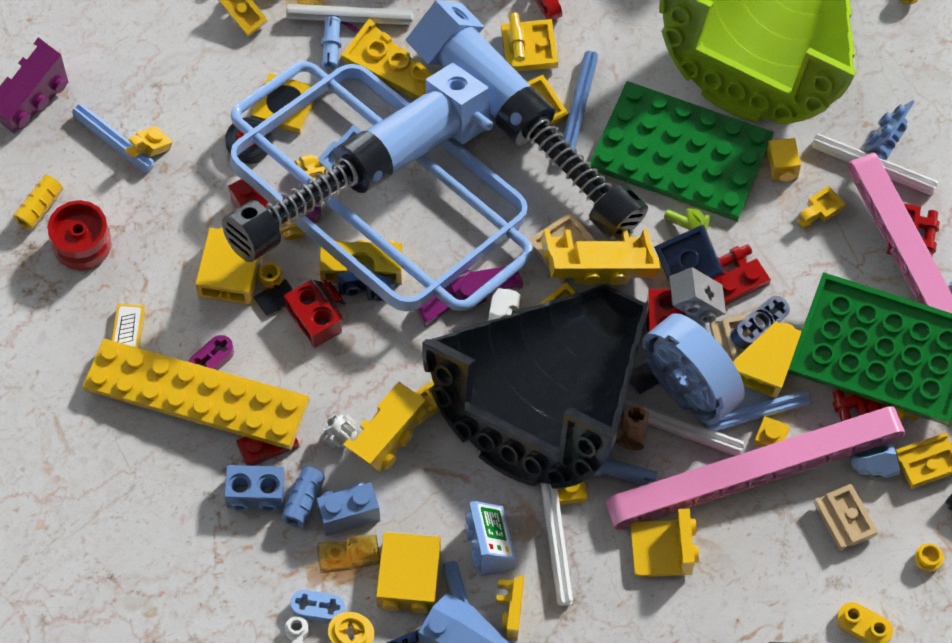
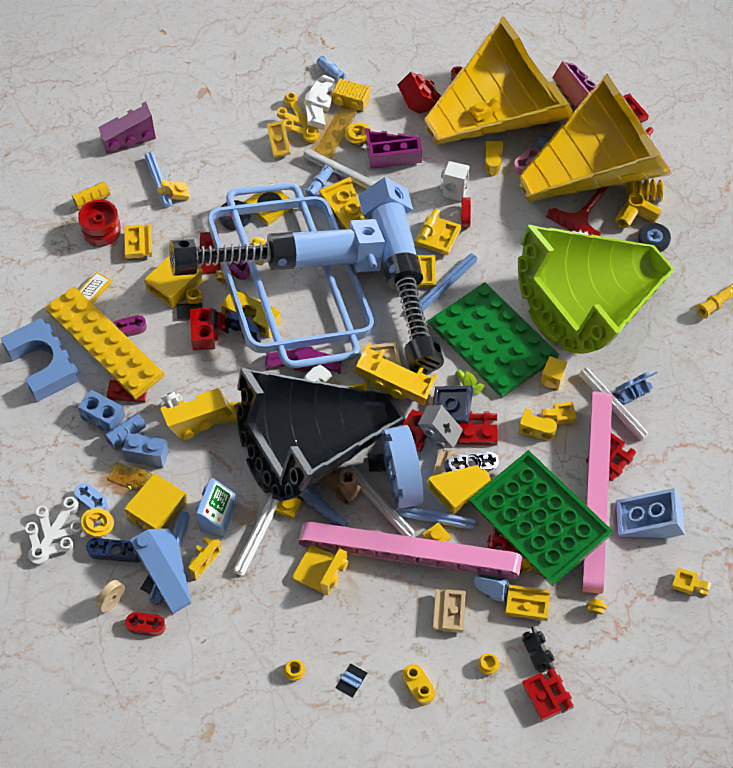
camera: 30 degrees right, 5 degrees down
none -> medium blue arch [1,318,79,402]
none -> yellow plate [124,224,152,259]
none -> yellow leg [518,408,557,441]

